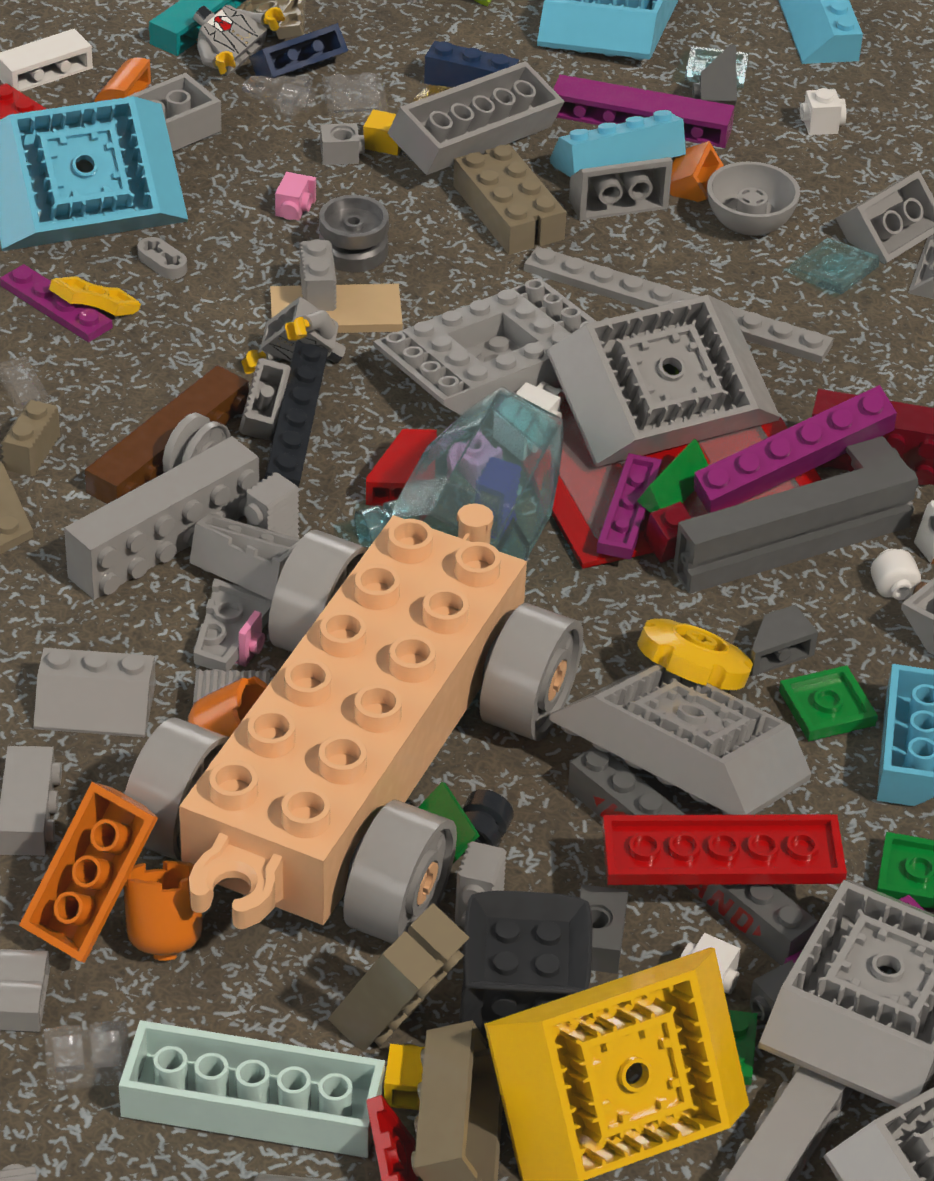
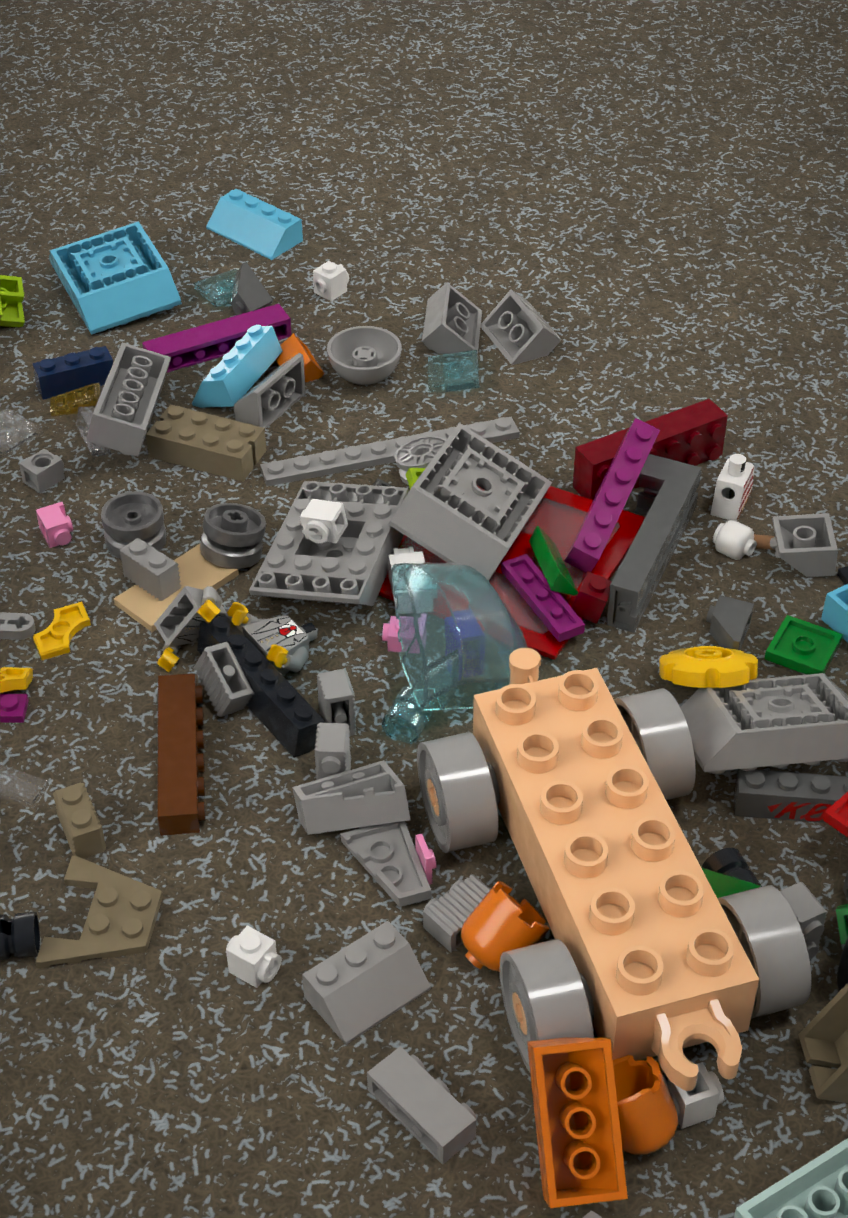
camera: 40 degrees left, 0 degrees up
light grey brick [64,436,259,600] -> none
light grey wheel [162,412,230,473] -> none
yellow brick [363,109,401,156] -> none
red slope [366,429,437,507] -> none
none -> yellow tile [33,602,91,660]
none -> flat silver wheel [200,503,266,569]
none -> white brick [226,925,282,988]
none -> light grey torso [227,602,317,676]
none -> white brick [300,499,348,544]
none -> light grey brick [317,669,357,736]
none -> white brick [667,1062,724,1129]

